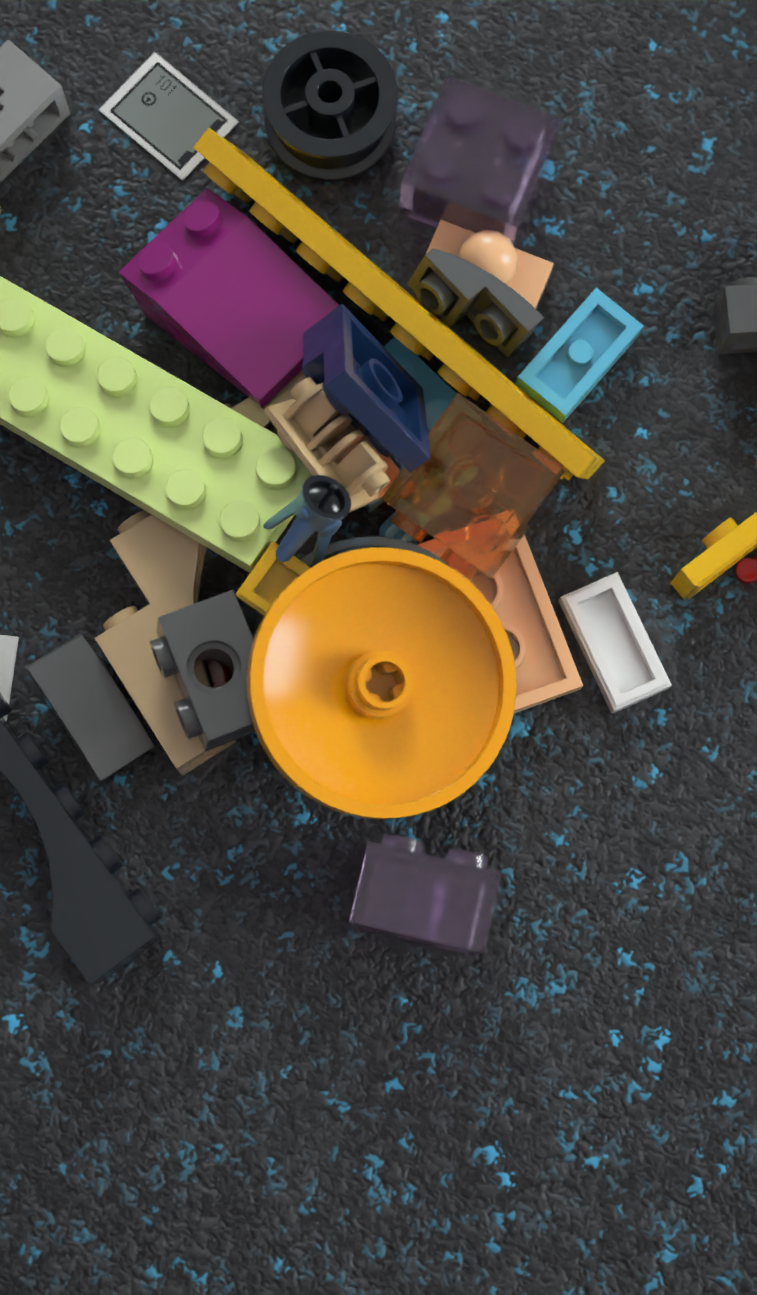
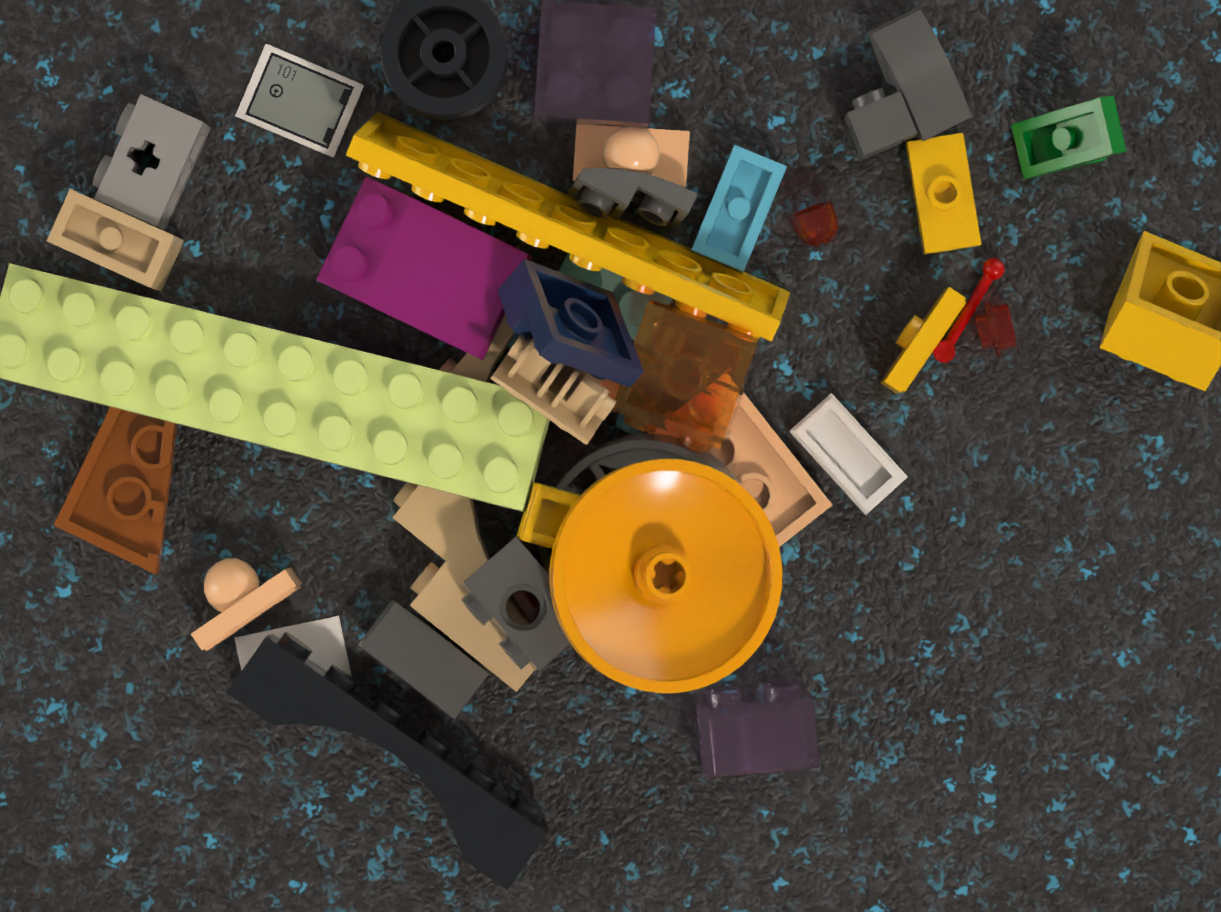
camera: 15 degrees left, 10 degrees up
flat silver piece [263,475,351,566] -> none
none -> clear red hinge [789,201,839,247]

